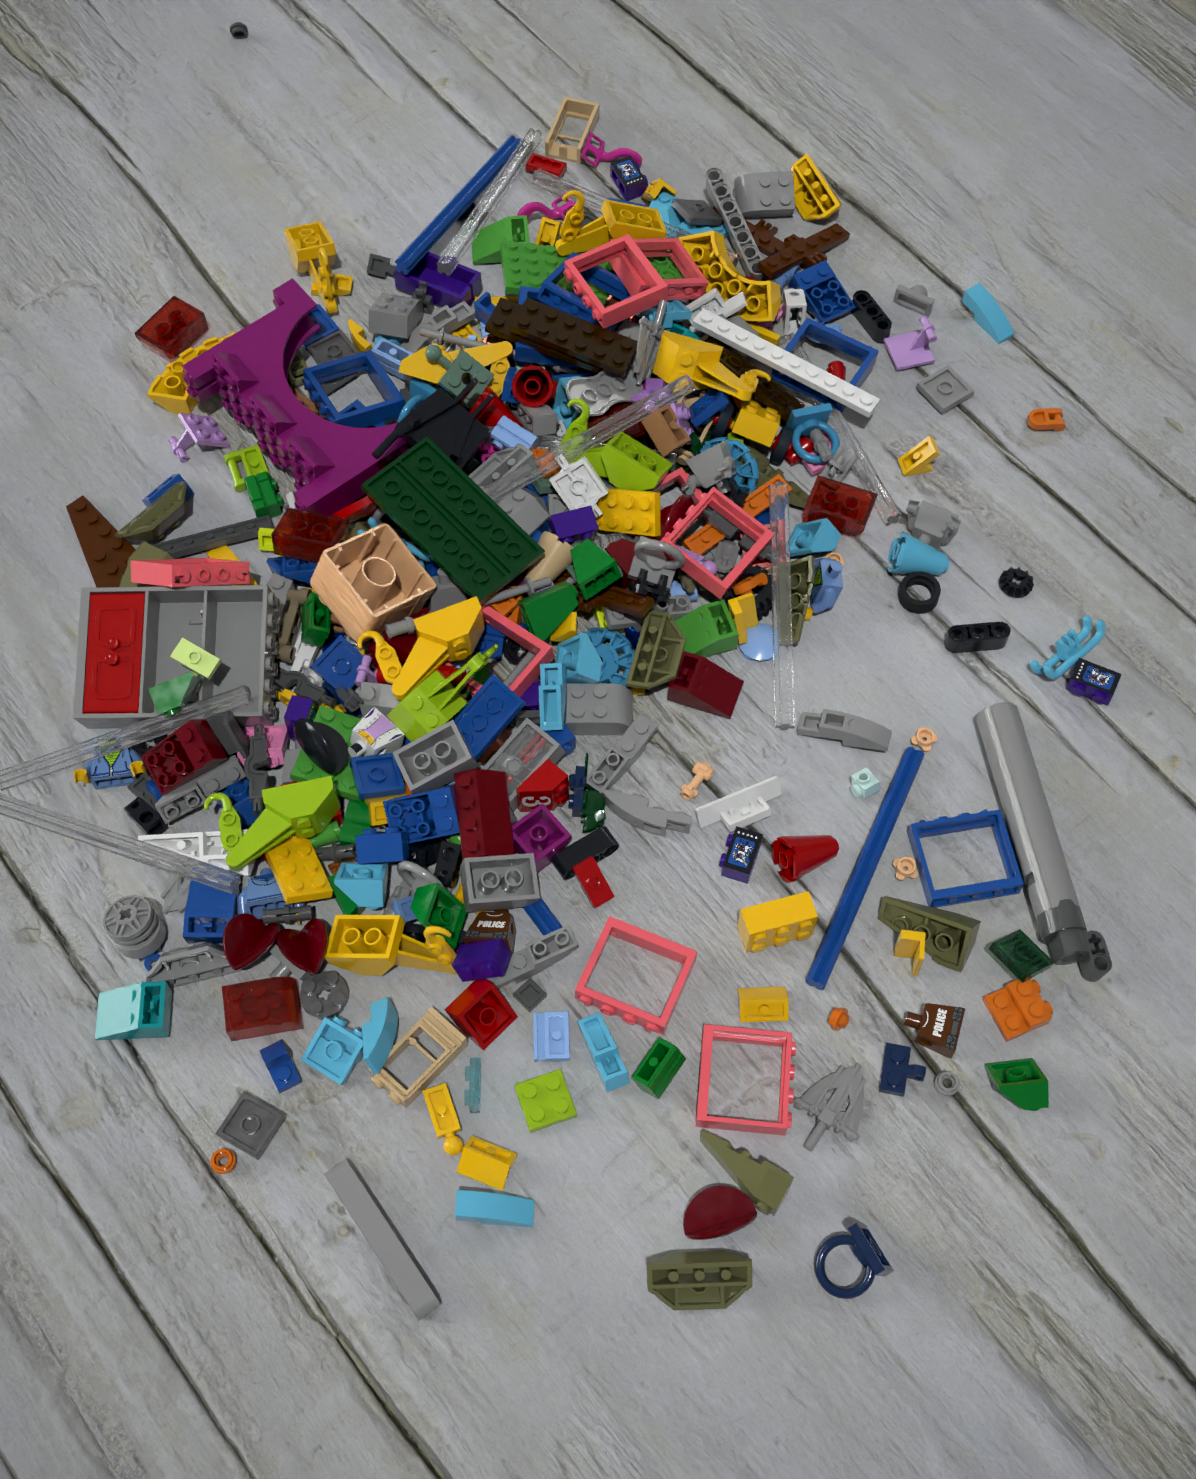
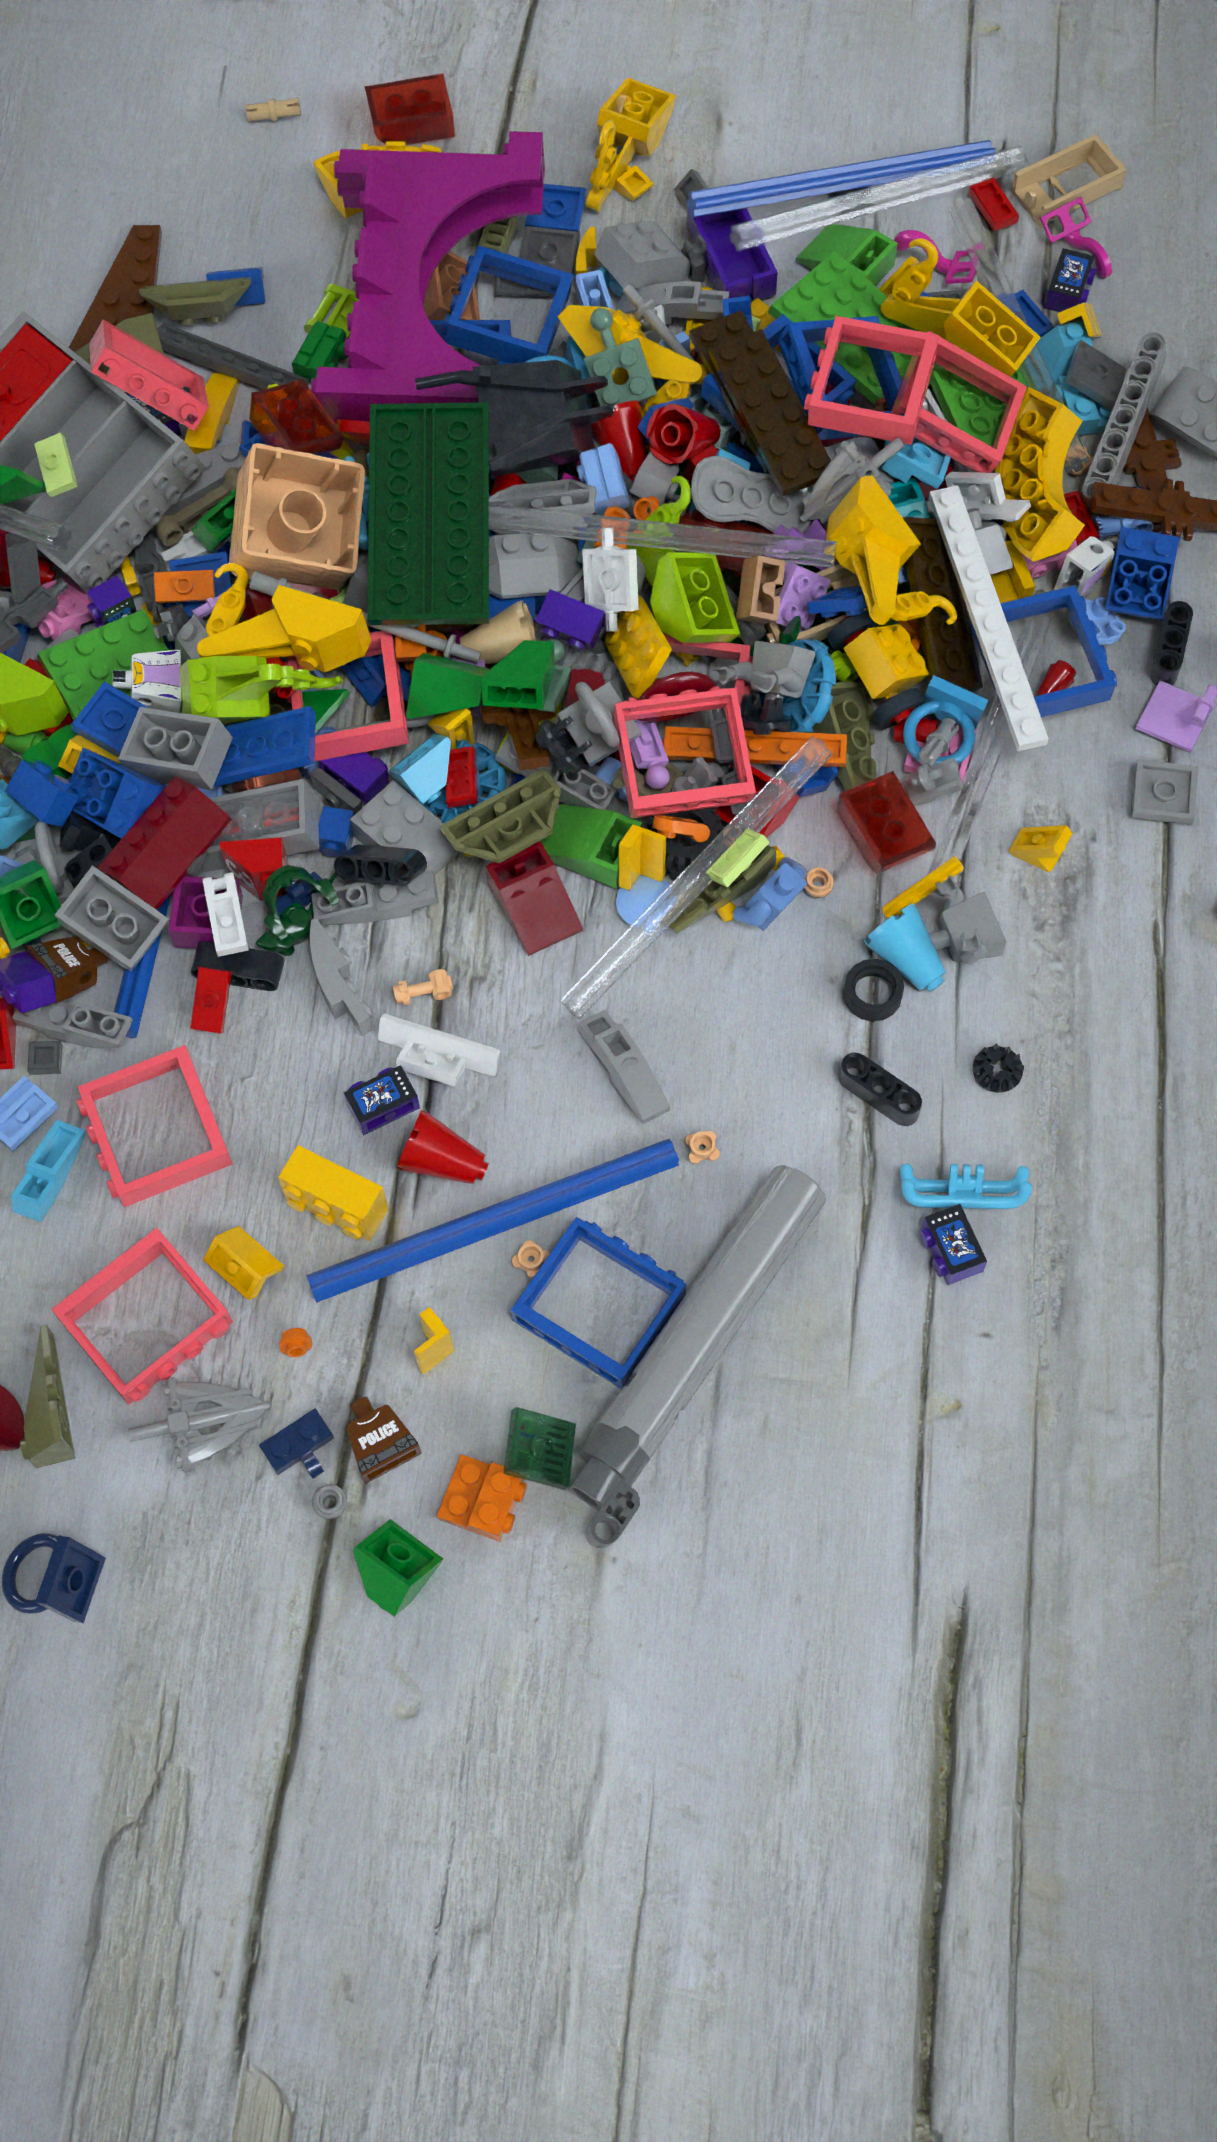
camera: 45 degrees right, 5 degrees up
lavender plate [168,413,230,462] -> none
black piece [293,718,348,775] -> none
medium azure slope [538,663,567,731] -> none
green brick [631,1037,686,1099] -> none
medium azure slope [785,518,841,558] -> none
light aqua plate [850,768,880,800] -> none
olive wedge [878,896,981,972] -> none
none -> orange plate [154,570,215,604]
none -> white plate [202,872,249,957]
none -> tan pin [245,98,301,122]
none -> dark green helmet [263,865,340,941]
none -> black beam [334,844,427,886]
none -> red plate [445,746,478,808]
none -> orange plate [634,496,660,522]
none -> yellowish green plate [706,828,770,887]
none -> yellow axle [882,856,964,919]

